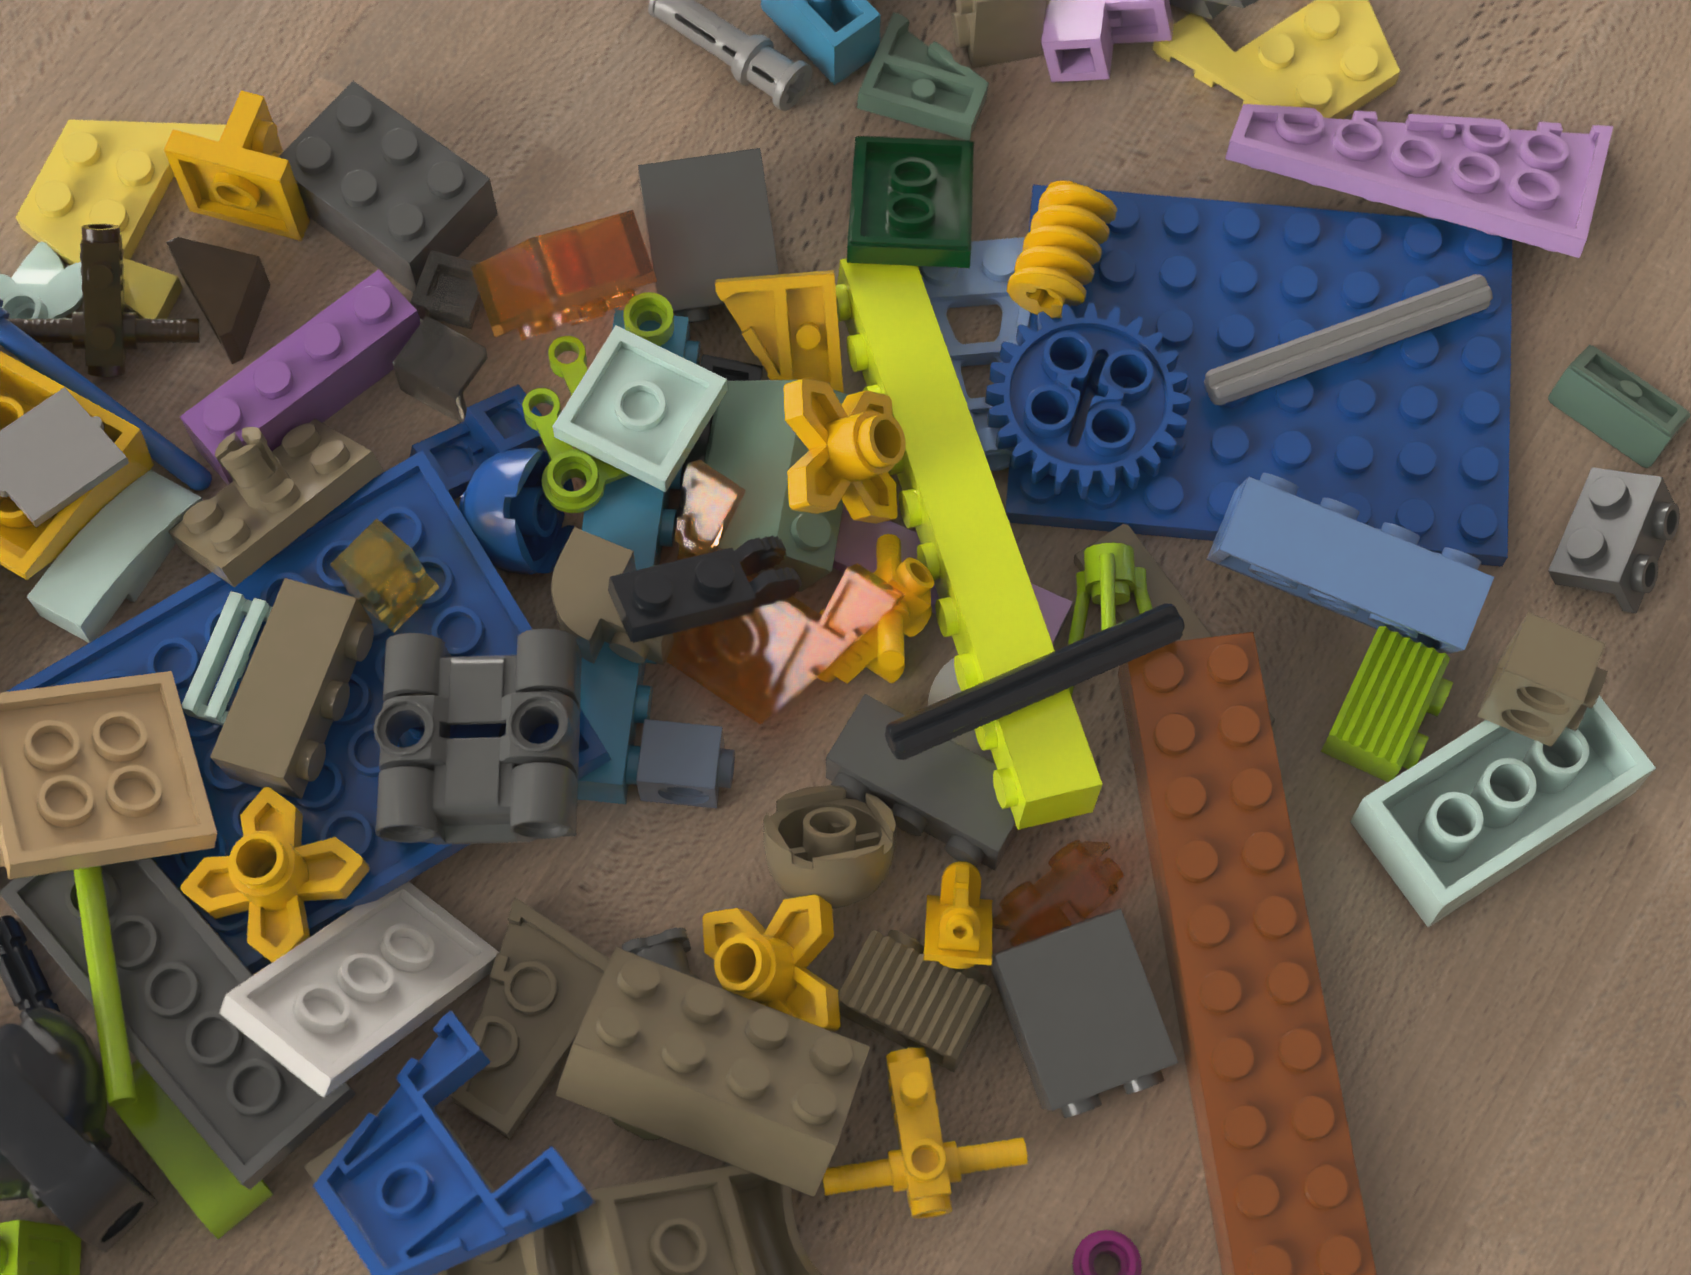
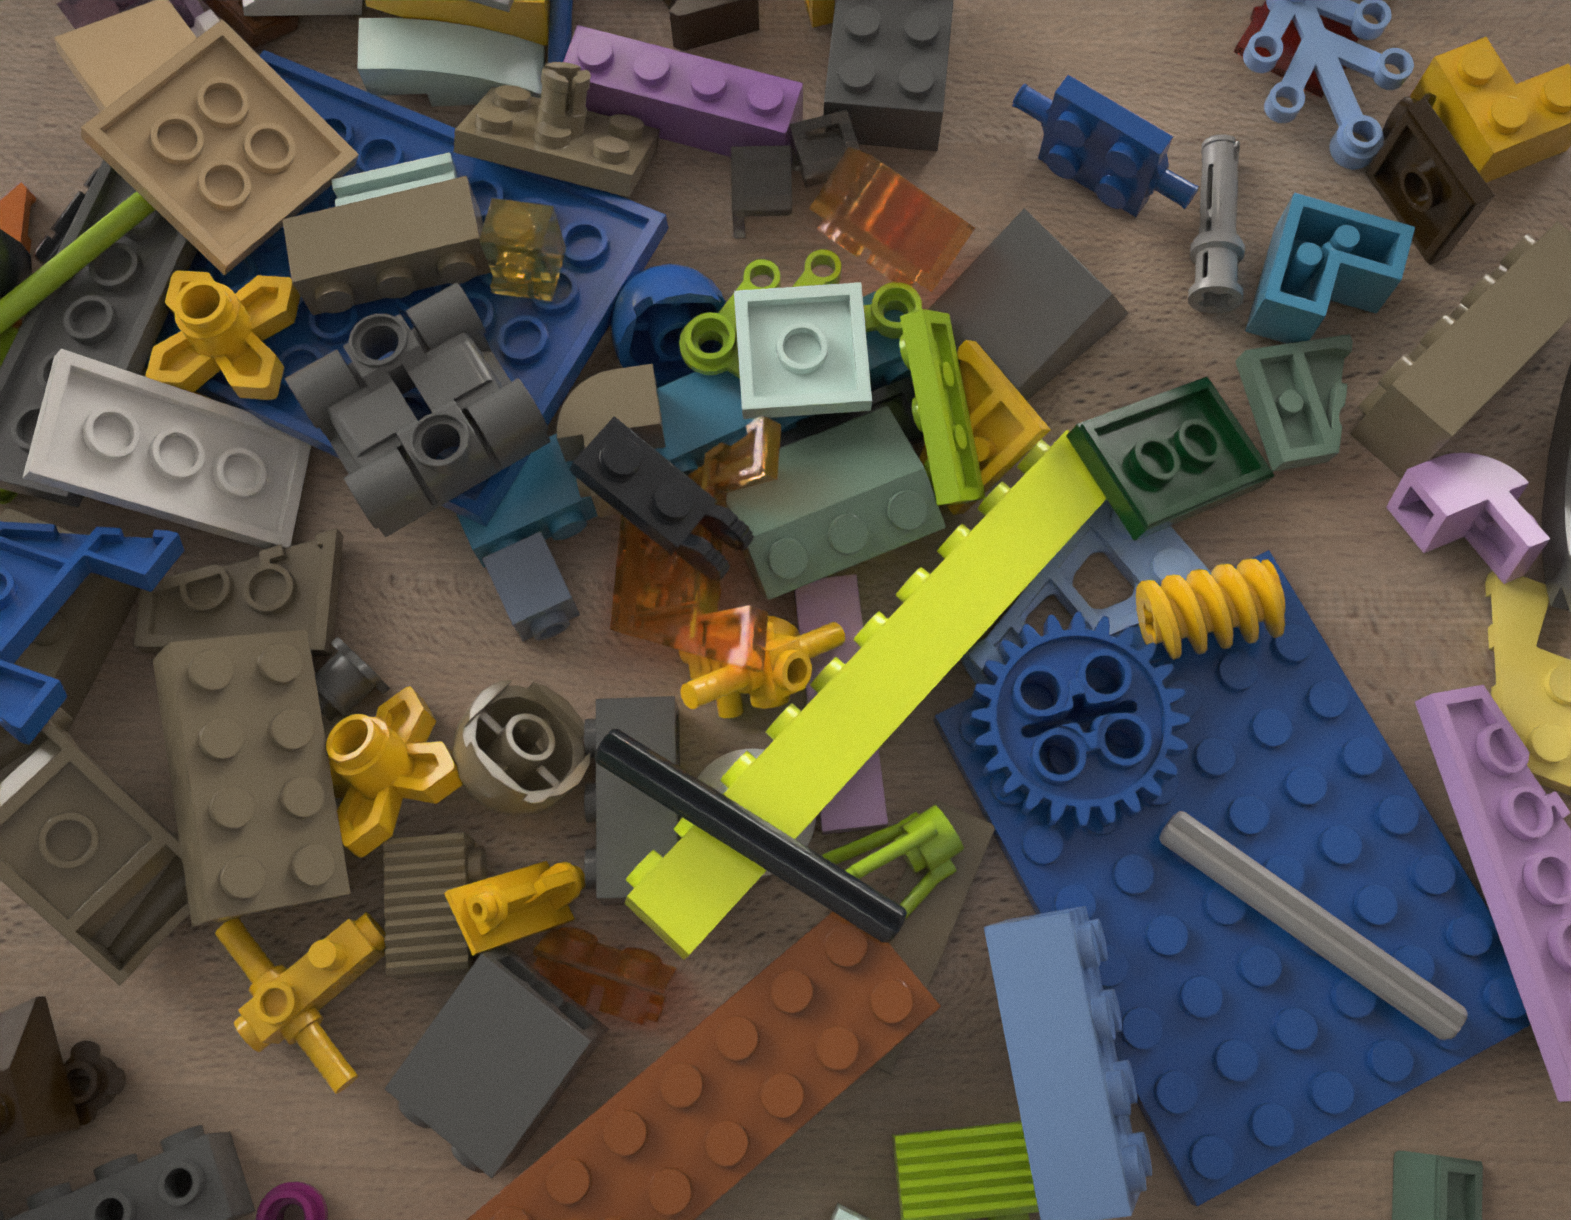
camera: 60 degrees right, 5 degrees up
blue slope [410,384,543,500] -> none
yellow plant [783,378,906,524] -> none
none -> lime plate [899,309,986,506]
none -> blue plate [1012,75,1199,217]

